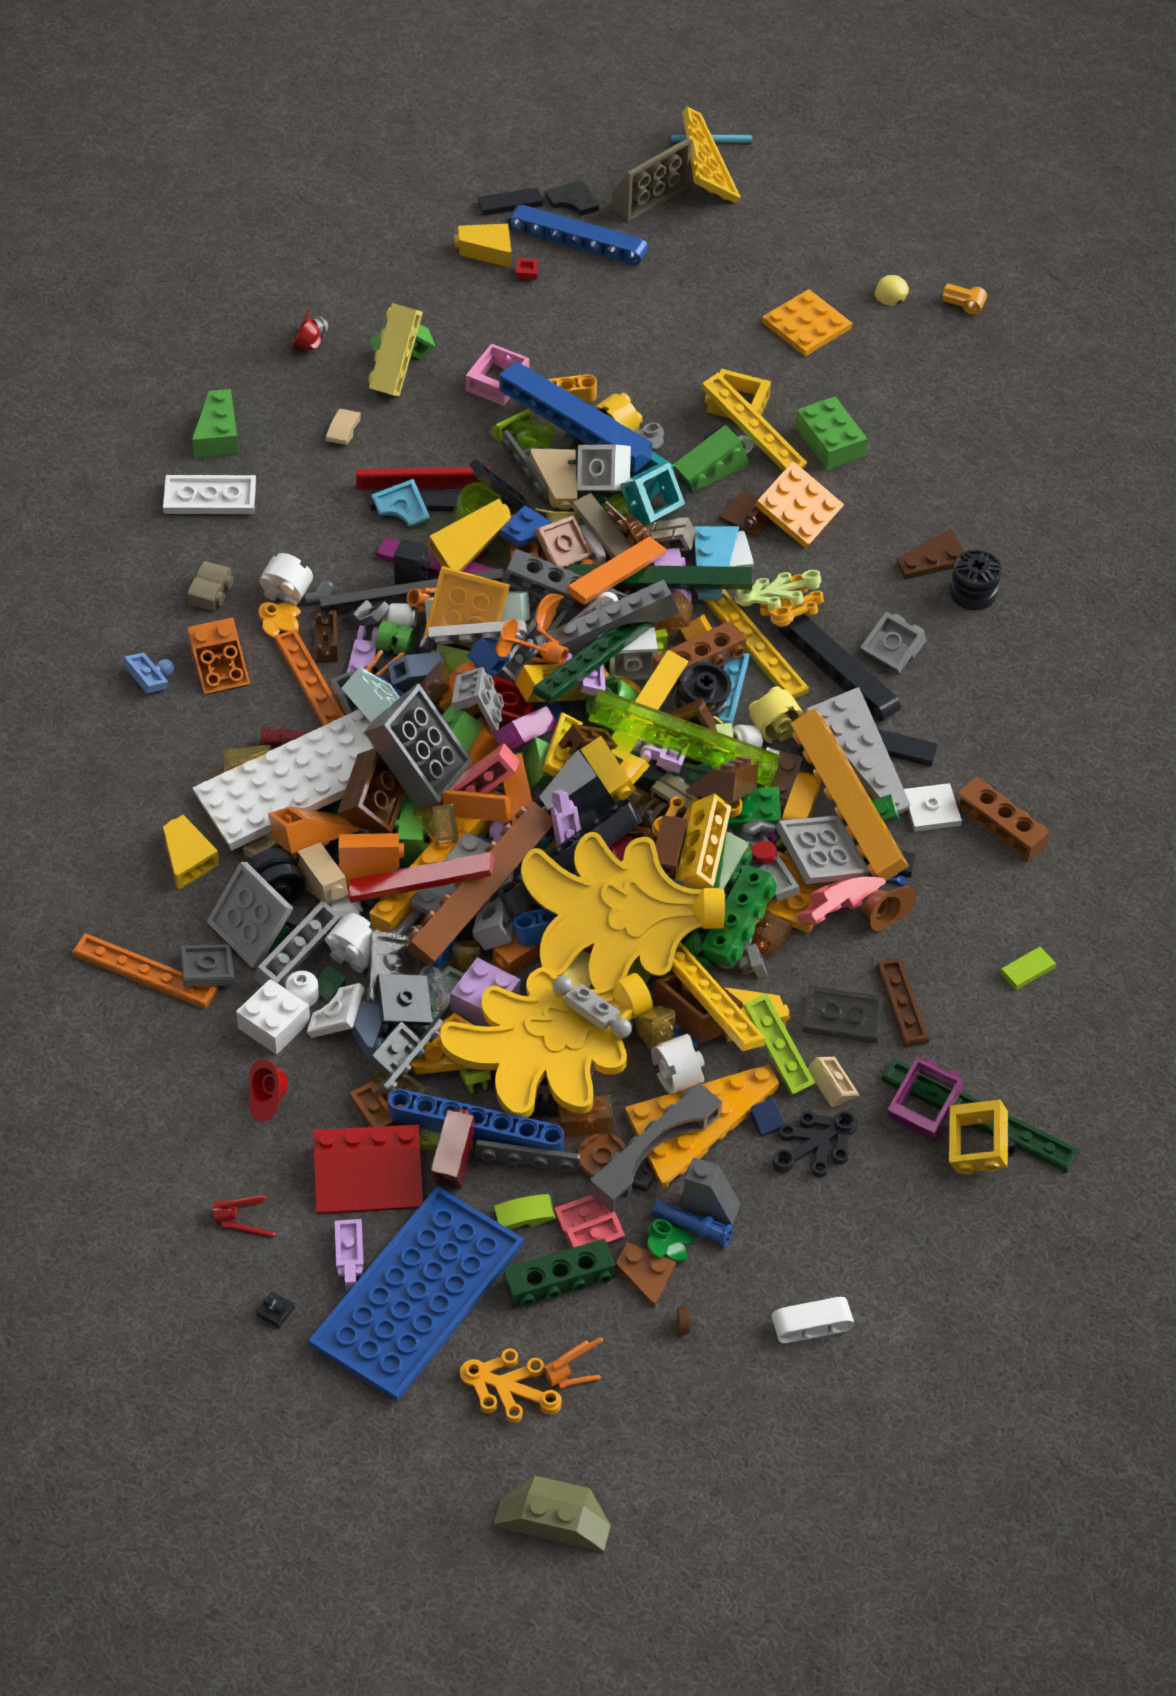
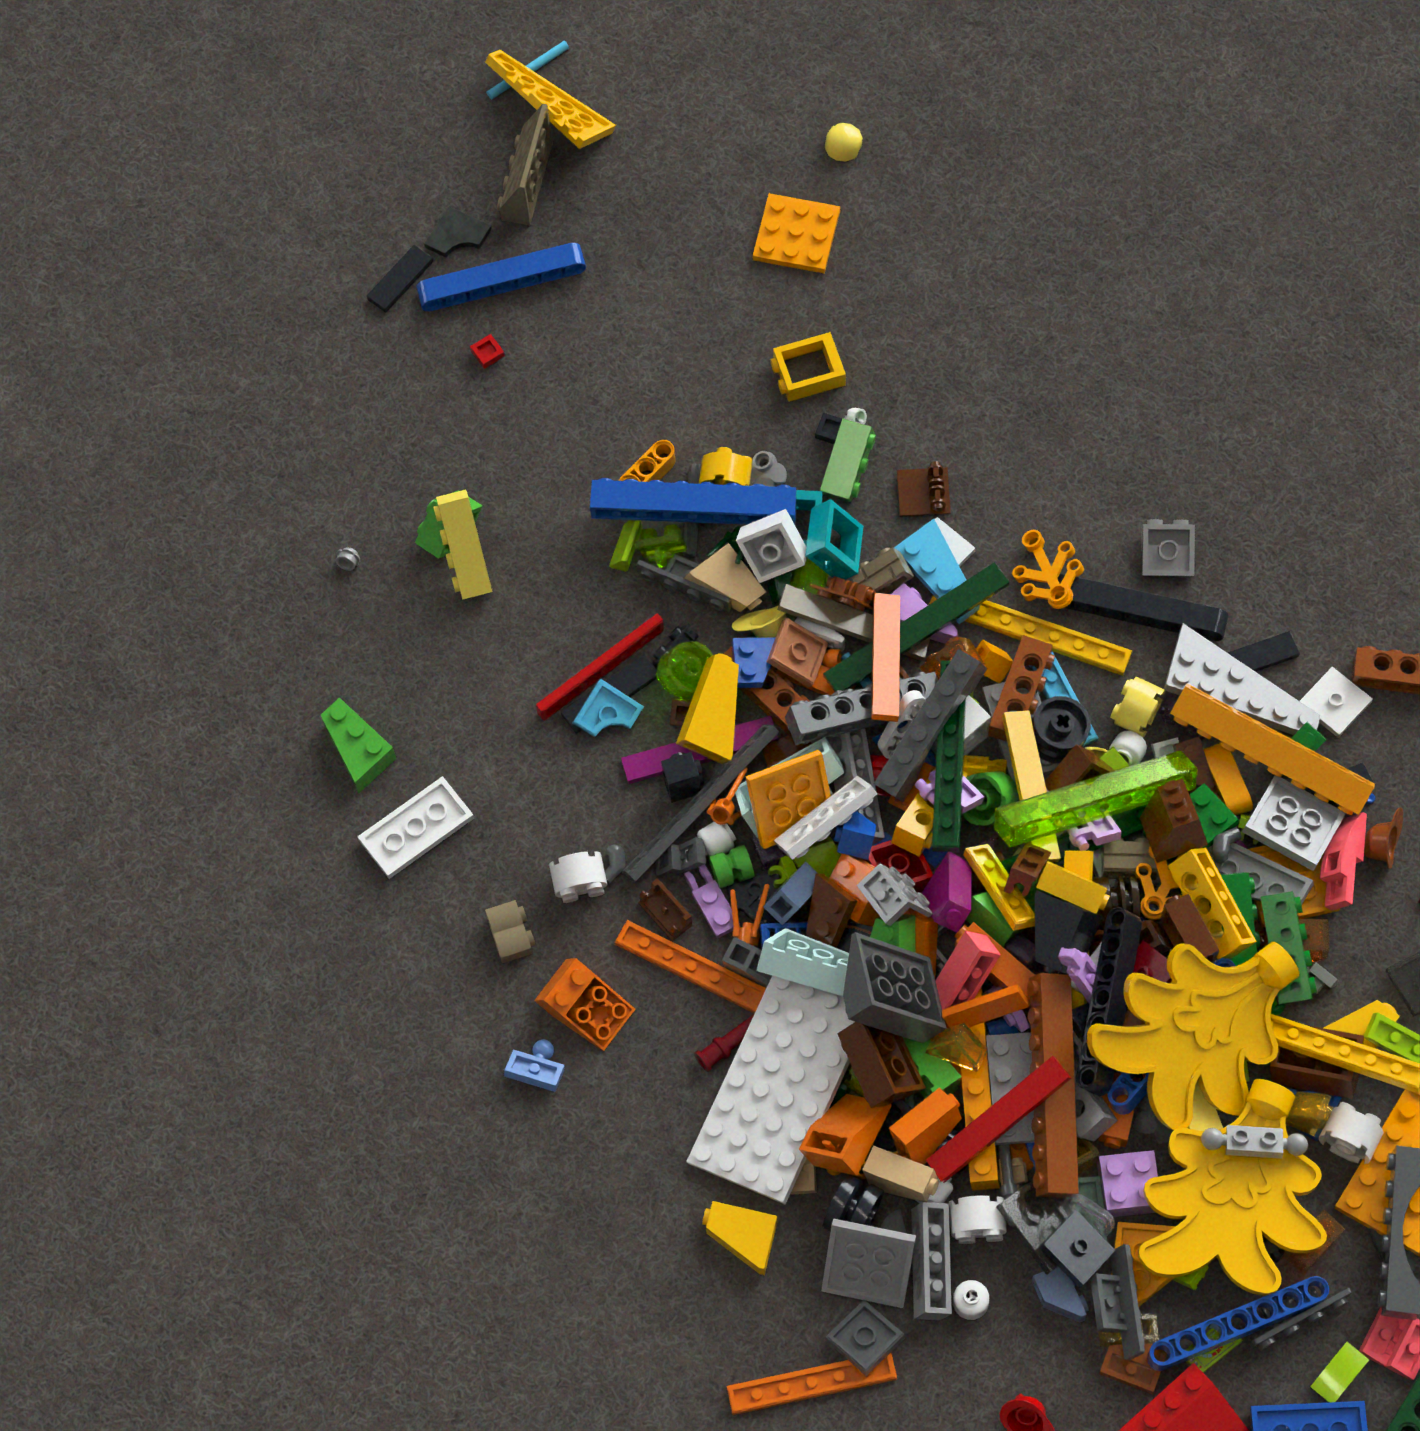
camera: 30 degrees left, 15 degrees up
clear yellow slope [222,745,271,772] -> none
white brick [236,979,310,1055] -> none
light orange plate [258,602,301,638] -> none
red piece [291,309,321,351] -> none
white tile [307,983,364,1038] -> none
dark green slope [317,965,346,1004] -> none
tan slope [326,409,361,445] -> none
slope [431,1108,476,1189] -> none
yellow slope [454,224,511,267] -> none
bright pink window [466,344,529,406] -> none
black tile [469,460,531,511] -> none
orange plant [495,594,569,665] -> none
dark orange tile [577,1133,627,1178] -> none
yellow plate [701,373,807,472] -> none
yellowish green plant [734,570,821,610] -> none
red tile [752,841,777,865] -> none
light orange plate [755,461,844,548] -> none
bright green brick [795,397,867,470] -> none
reddish brown wing [896,528,964,579] -> none
light orange piece [942,283,987,315] -> none
black wheel [949,550,1002,610] -> none

